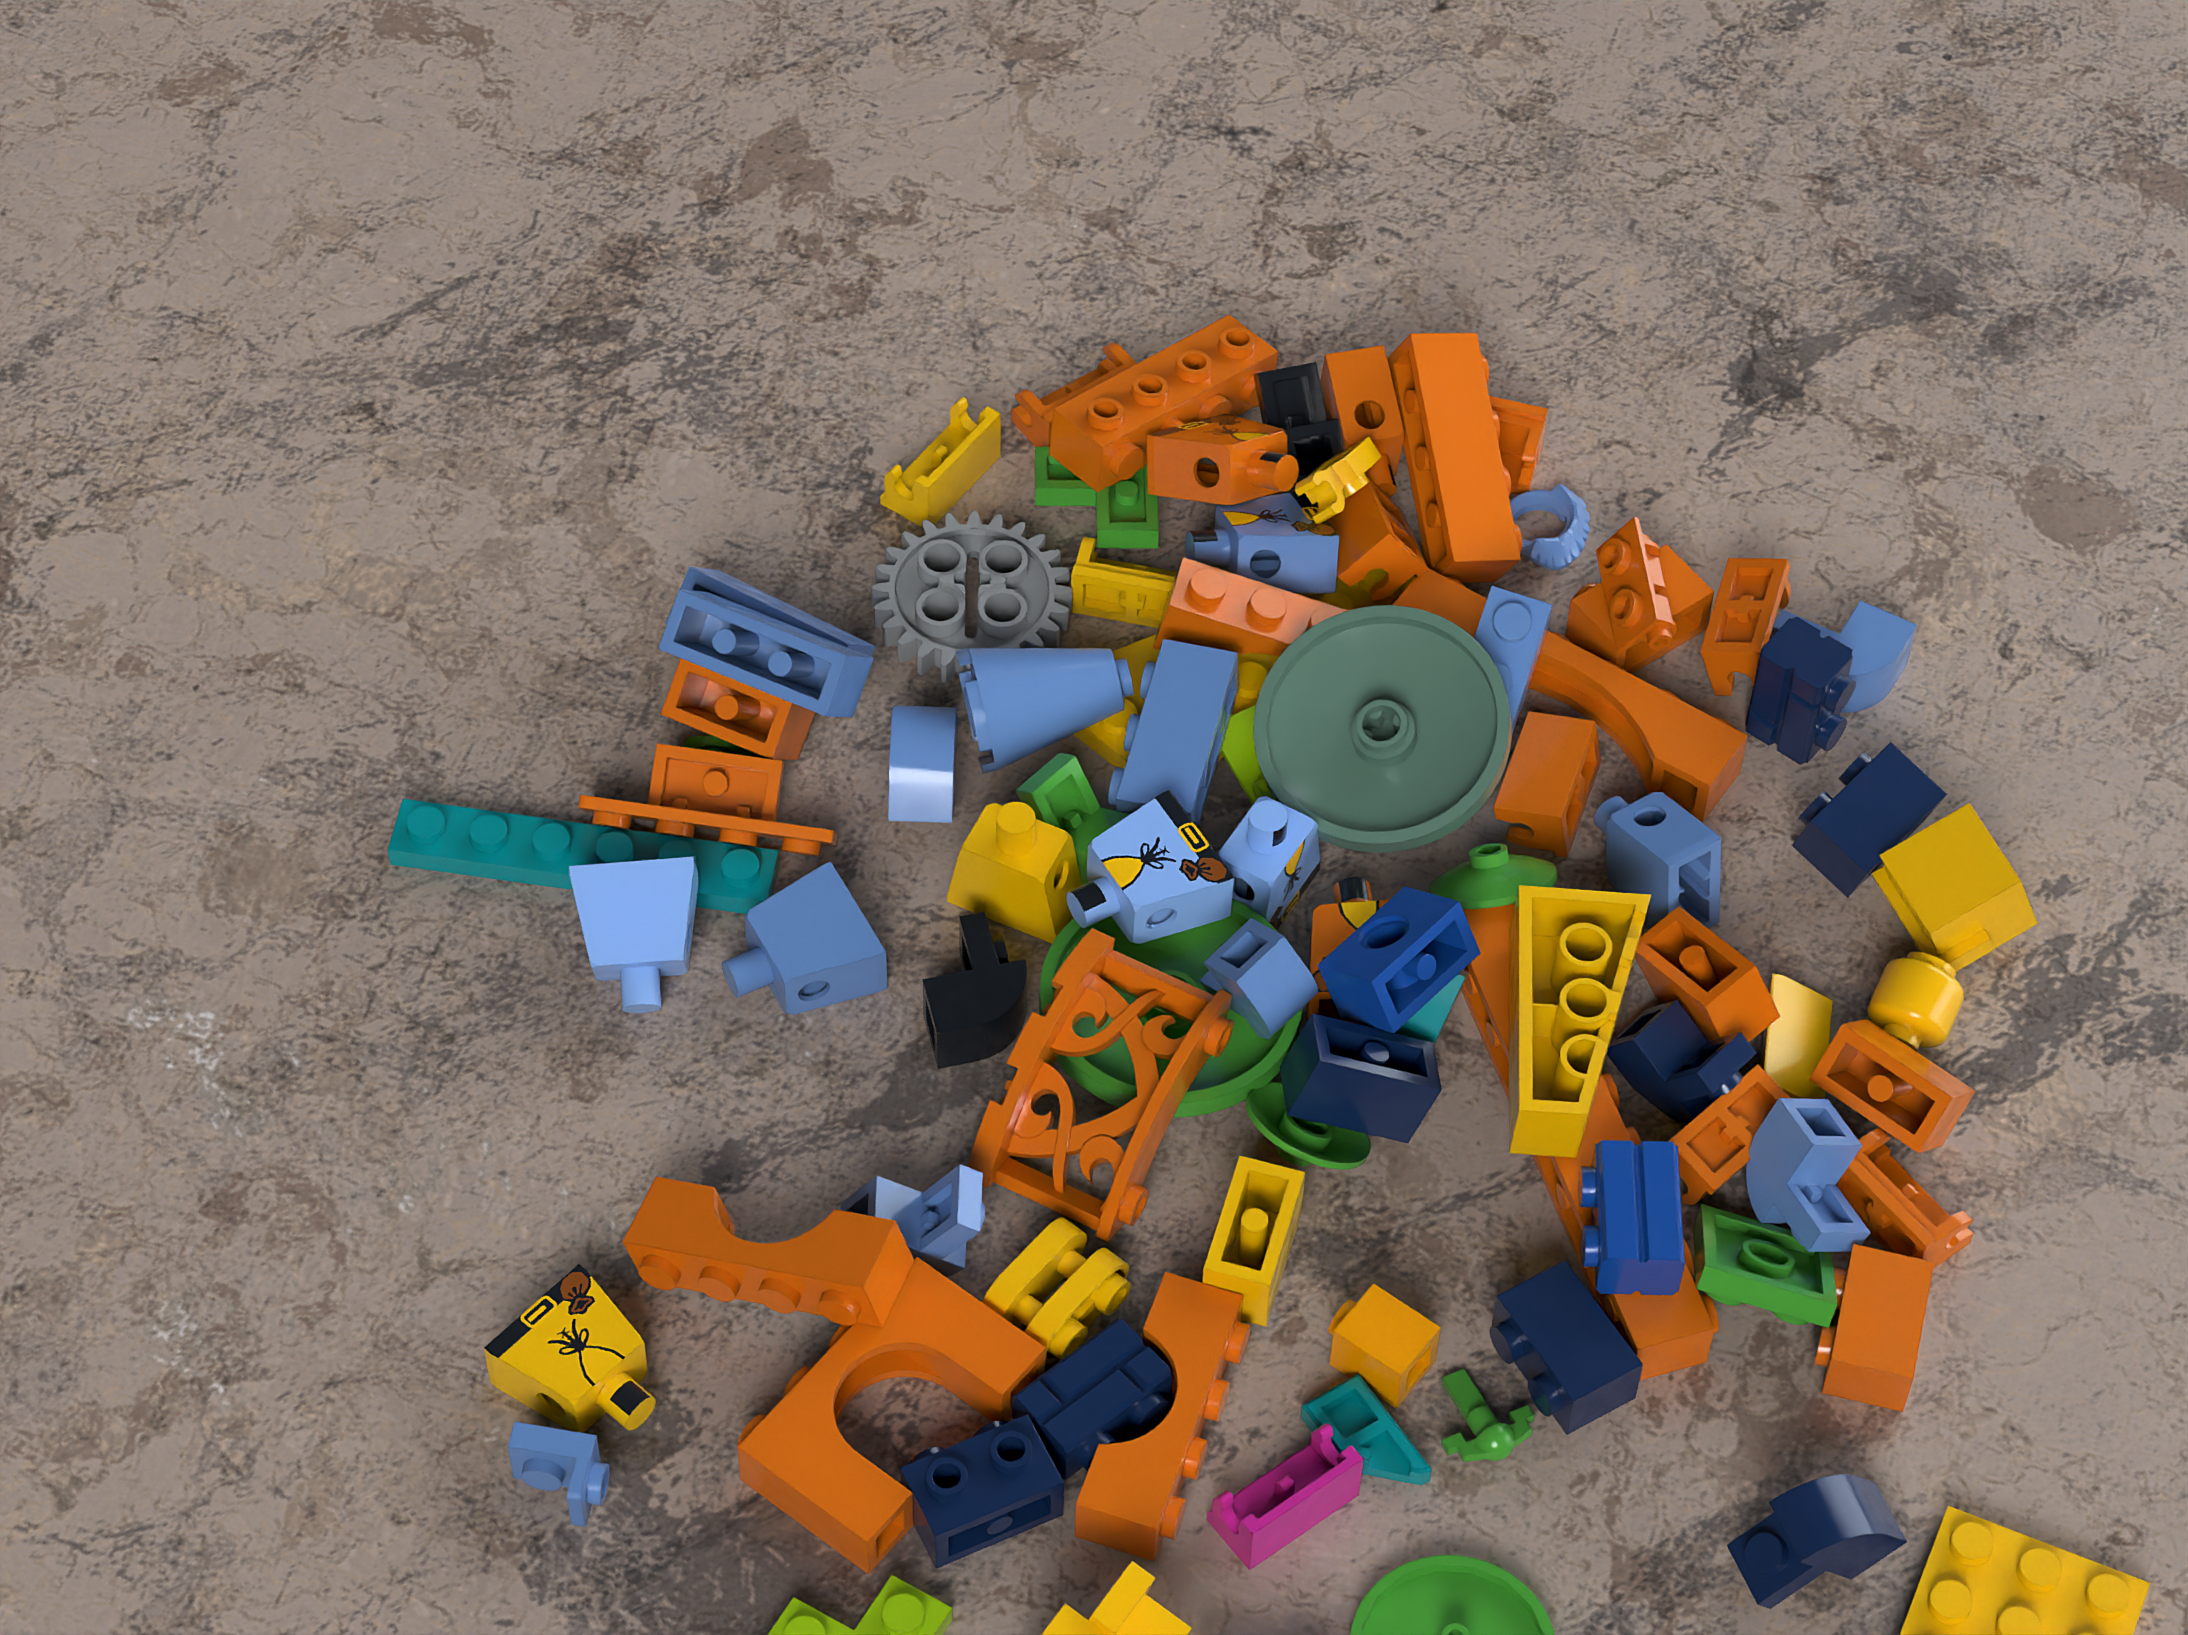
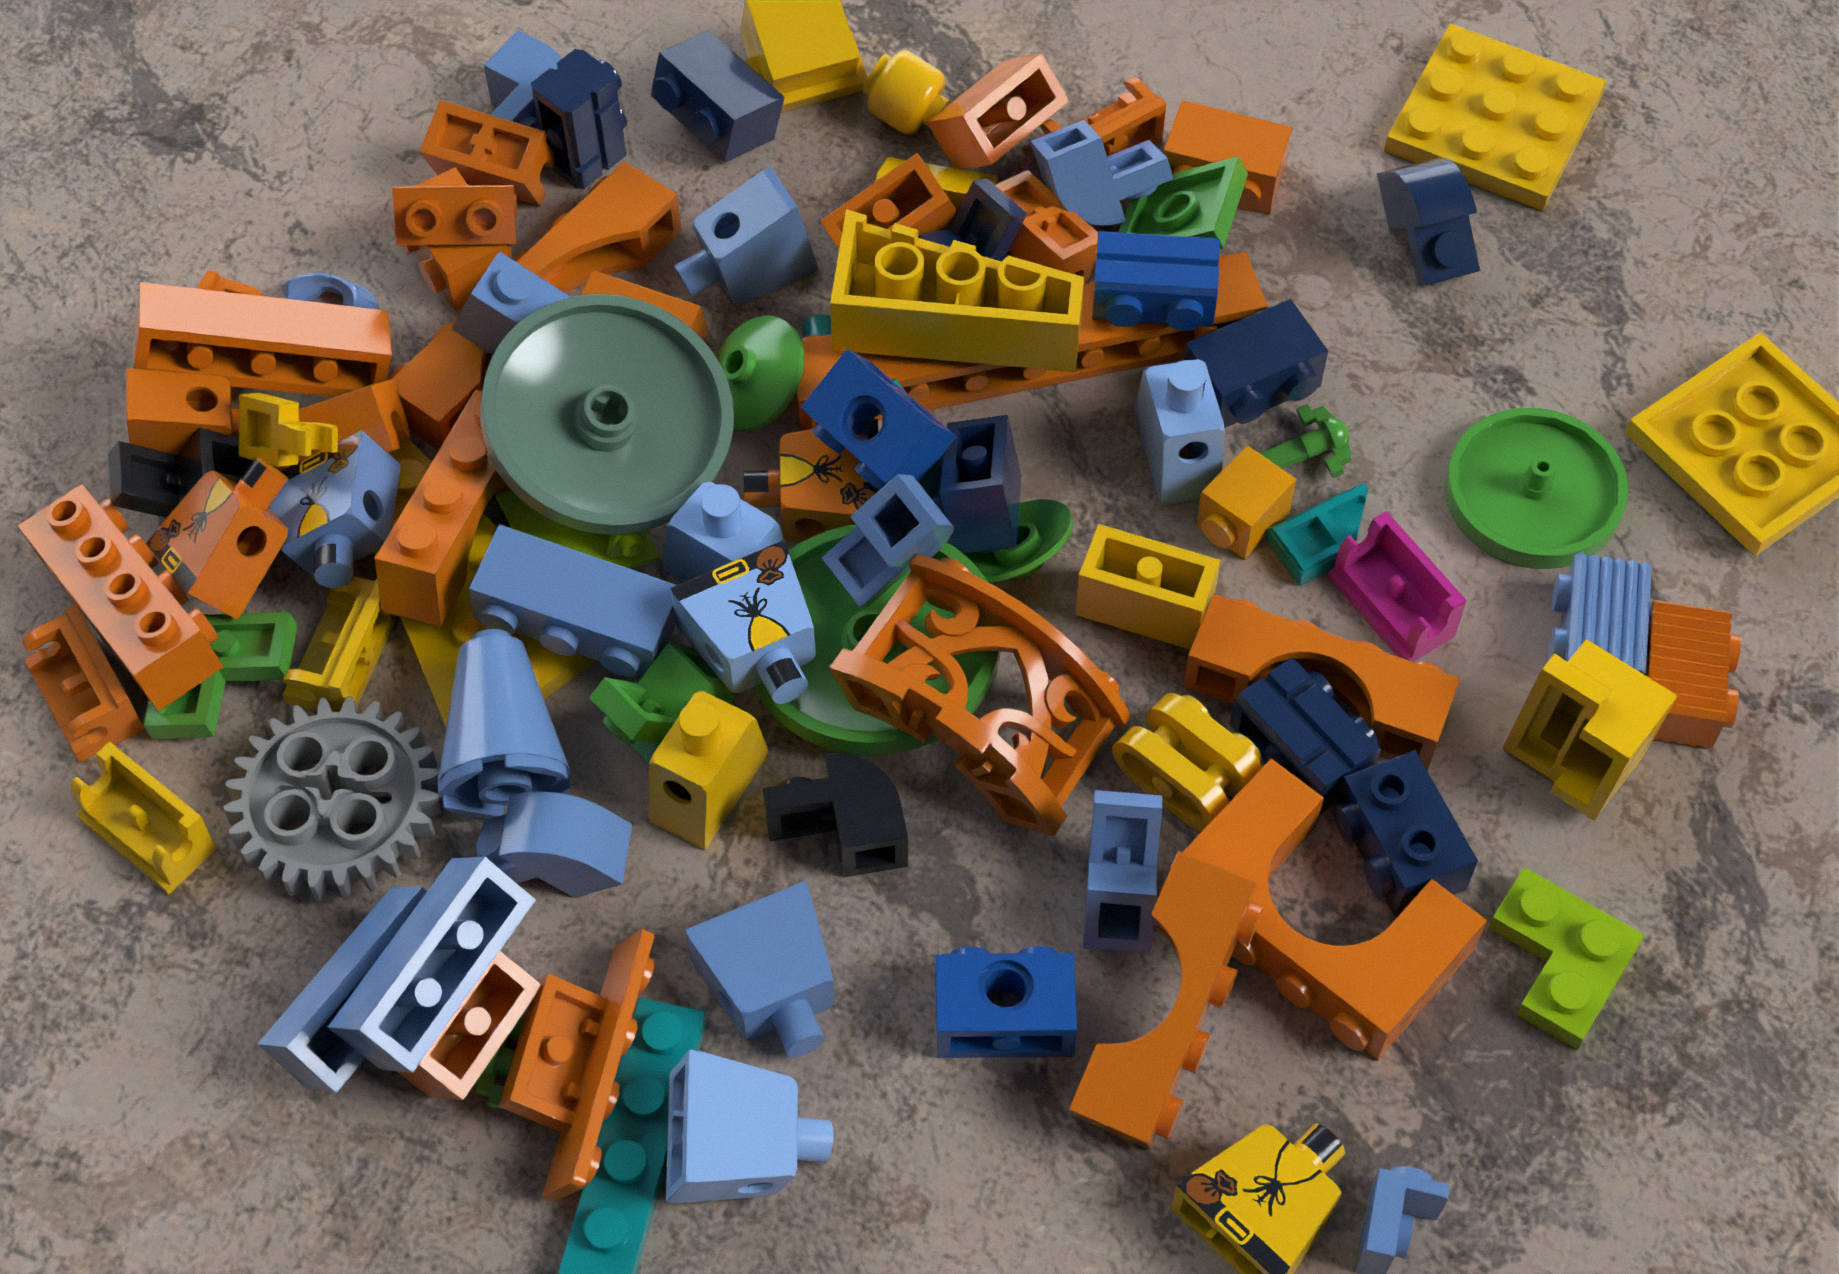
camera: 85 degrees left, 5 degrees up
none -> blue brick [936,946,1077,1058]
none -> light blue torso [1134,359,1225,506]

